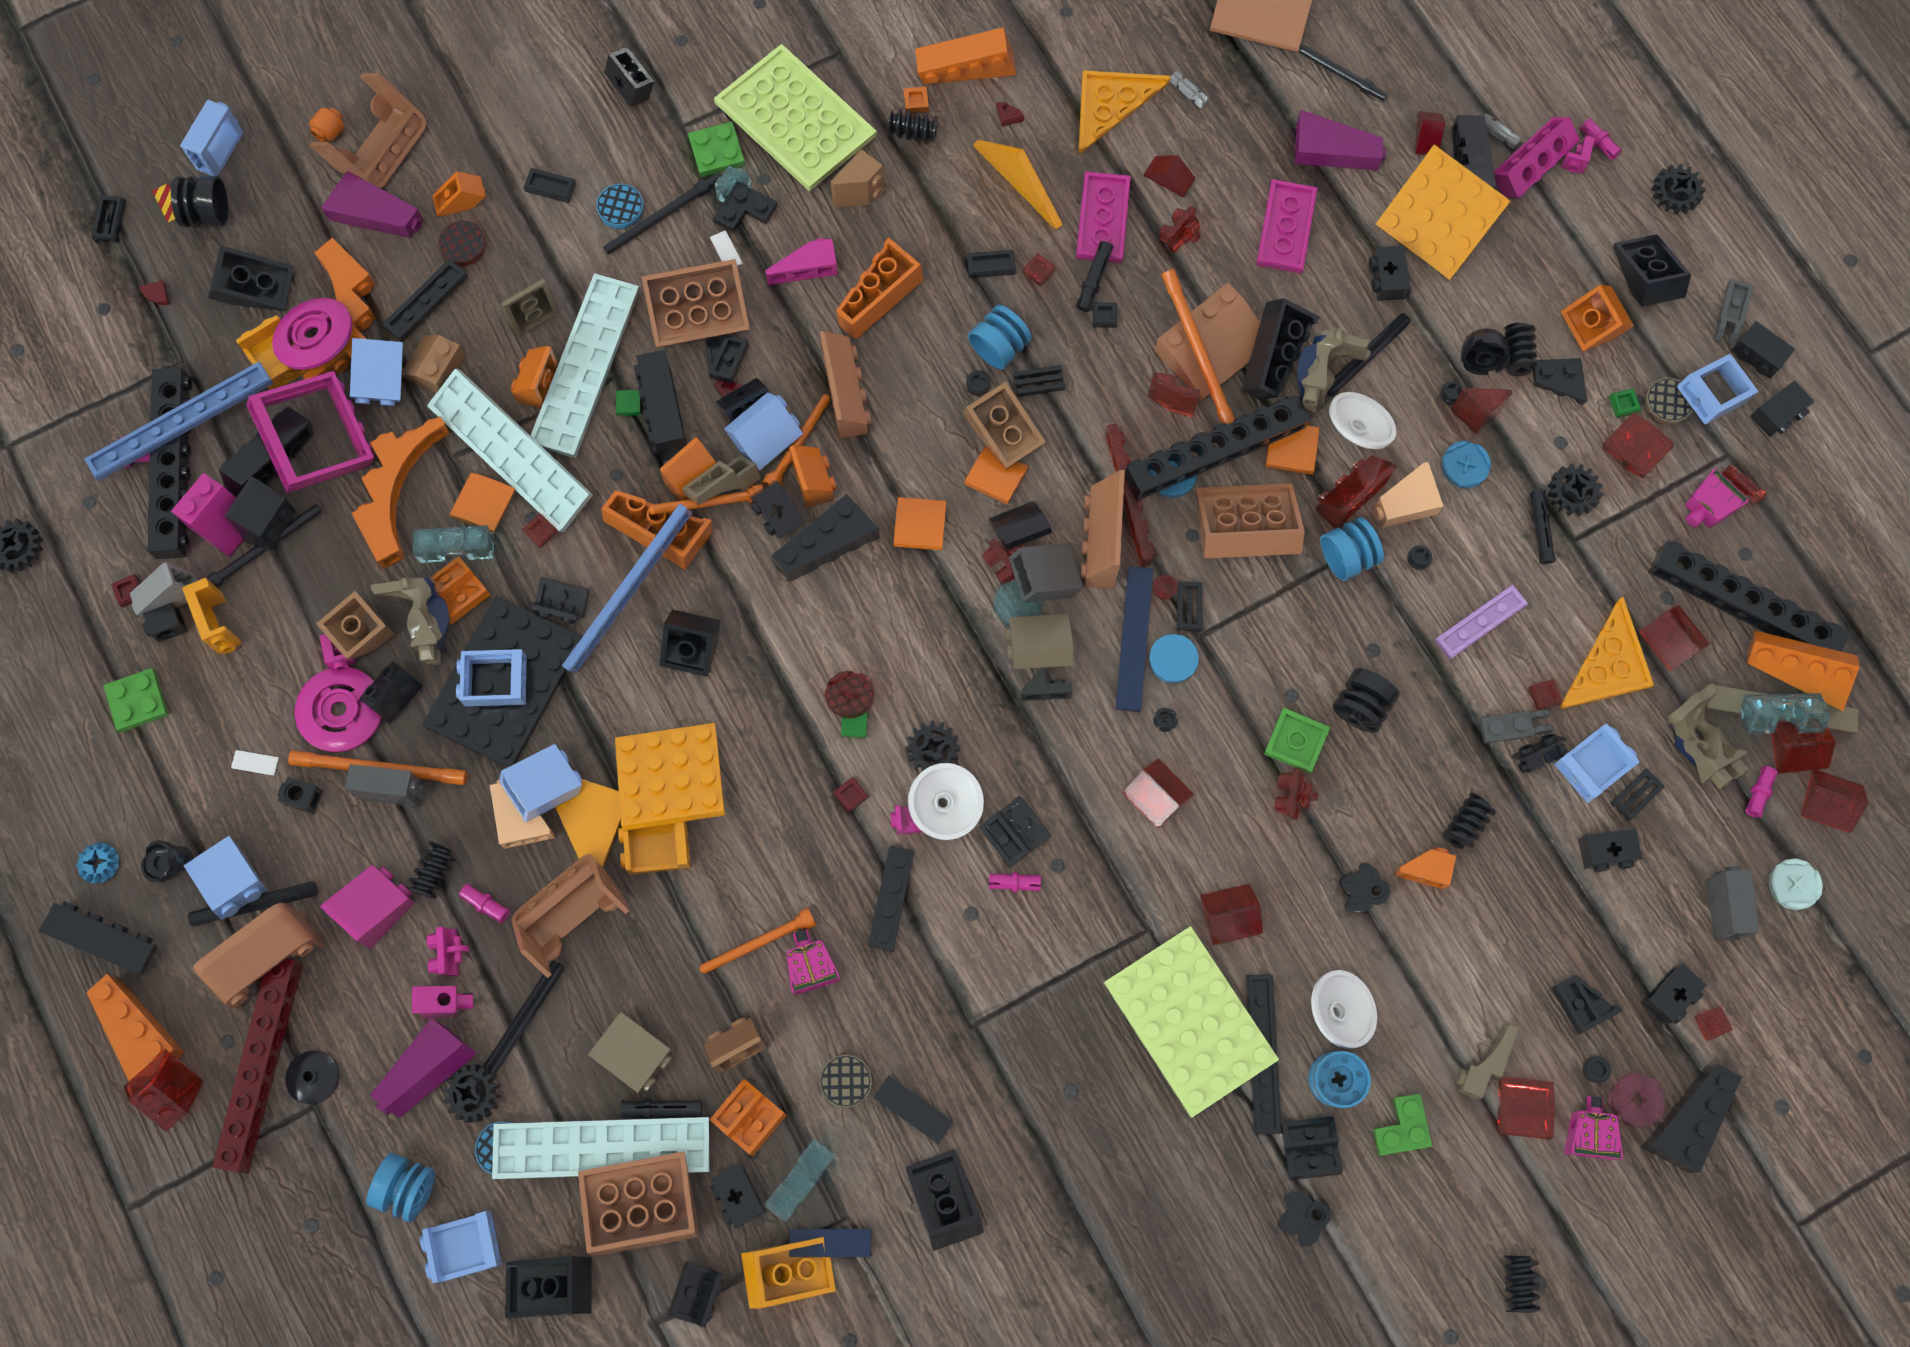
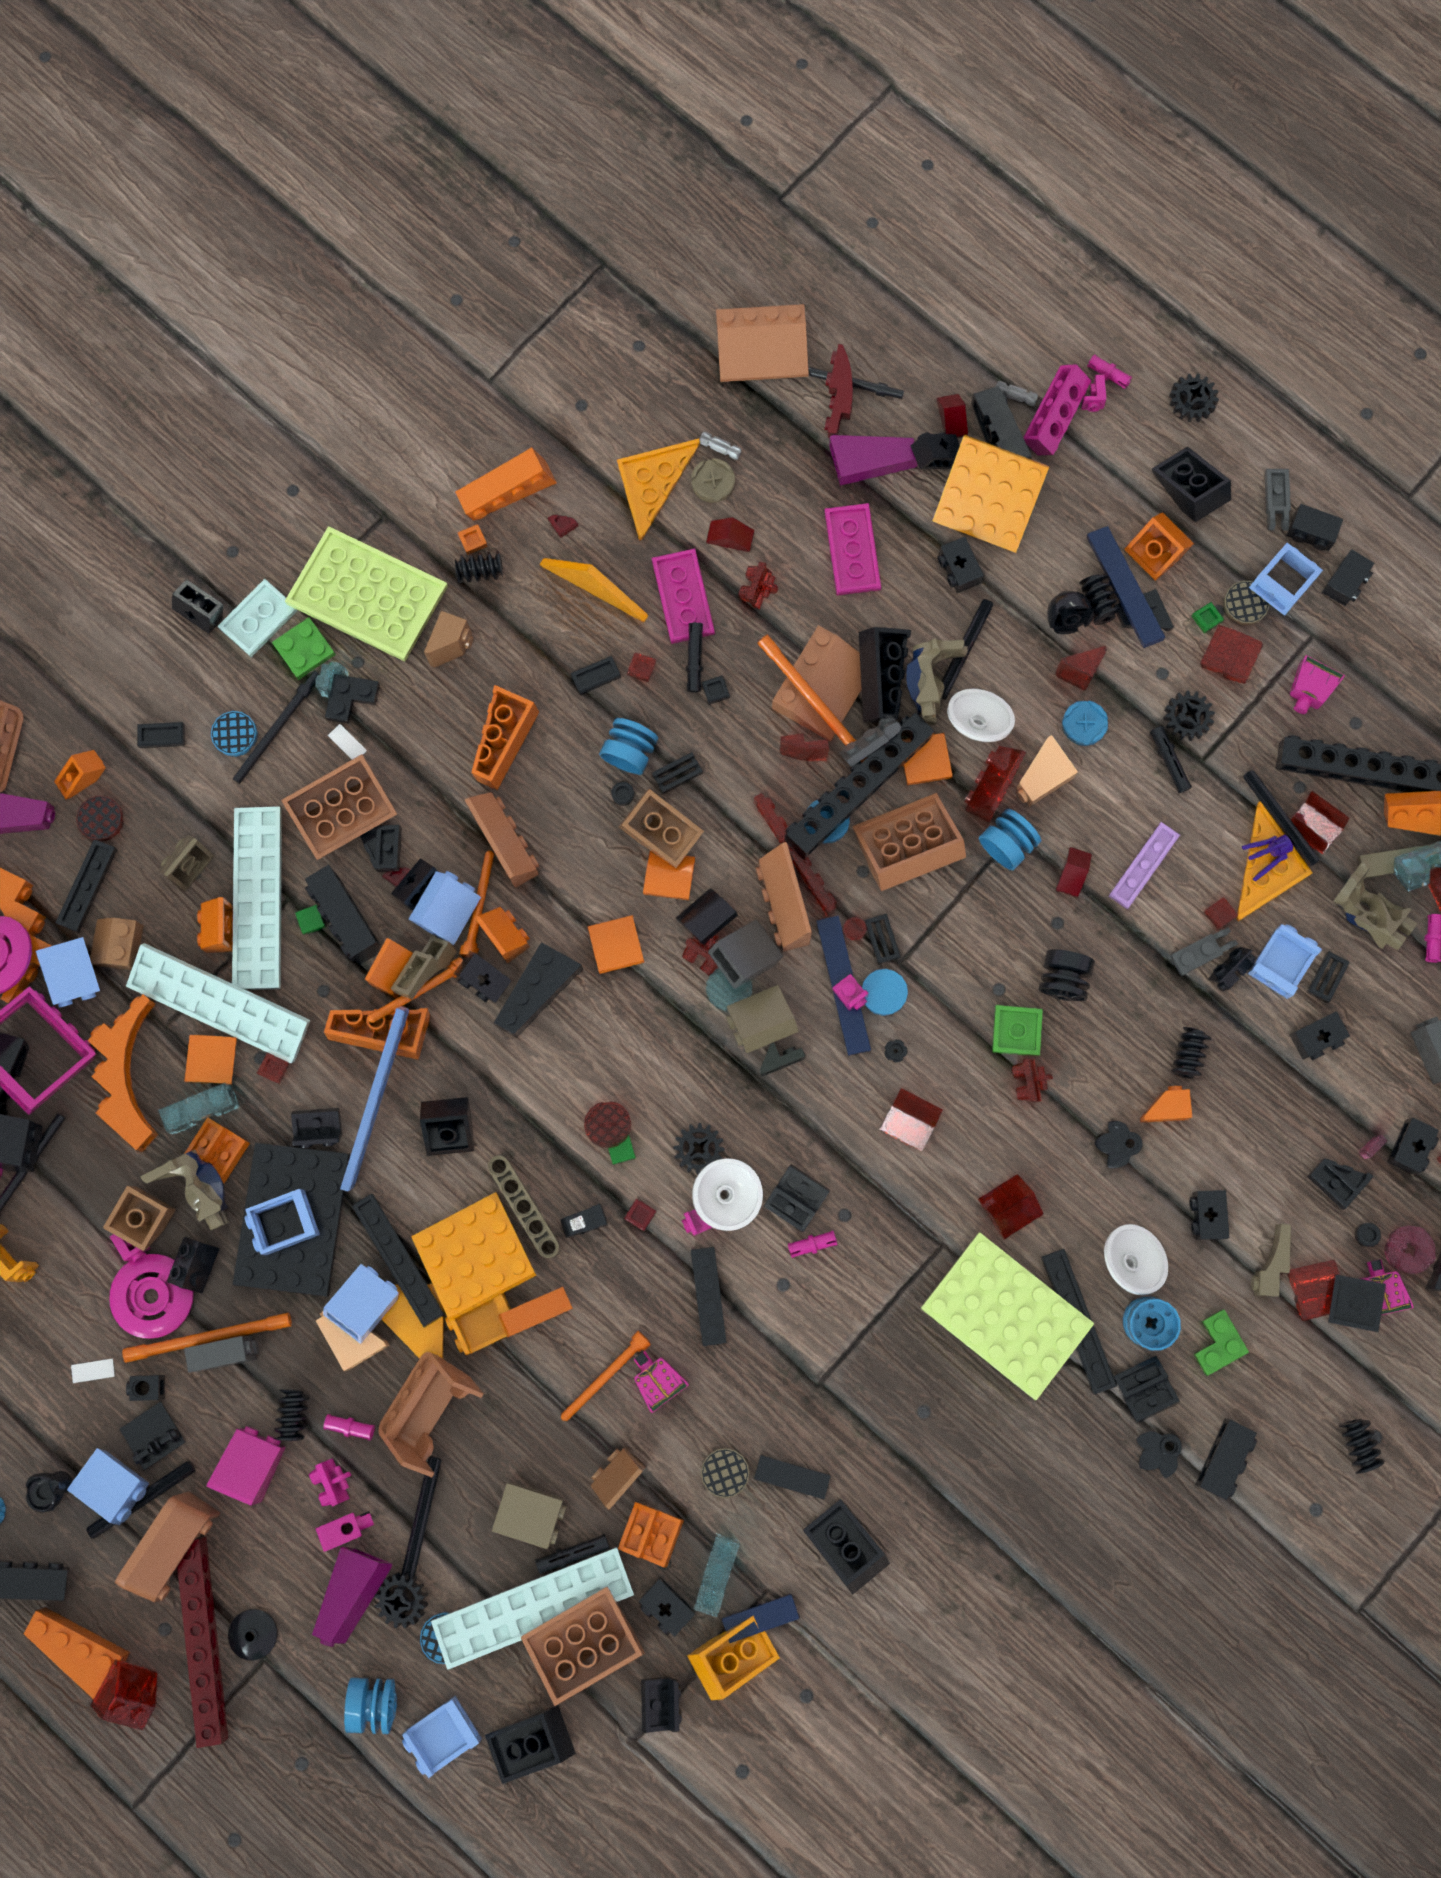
camera: 15 degrees left, 5 degrees up
dark pink slope [765,238,838,285] -> none
black plate [1407,546,1432,570] -> none
black plate [1440,381,1465,405] -> none
clear red axle [1722,464,1767,504] -> none
none -> black hinge [119,1401,186,1470]
none -> light aqua tile [218,579,298,657]
none -> black tile [352,1193,445,1328]
none -> dark tan beam [488,1156,561,1259]
none -> orange tile [498,1287,573,1338]
none -> black leg [560,1204,608,1238]
none -> dark tan tile [691,458,735,503]
none -> dark red slope [824,344,853,439]
none -> dark pink bracket [832,974,869,1011]
none -> dark grey hinge [840,715,901,767]
none -> black brick [910,432,960,469]
none -> dark red slope [1056,847,1092,898]
none -> dark blue tile [1087,526,1165,648]
none -> black brick [1189,1190,1230,1240]
none -> black brick [1195,1419,1257,1500]
none -> dark purple plant [1242,835,1293,881]
none -> black axle [1243,770,1320,867]
none -> black plate [1328,1274,1386,1332]
none -> clear pink tile [1359,1135,1388,1159]

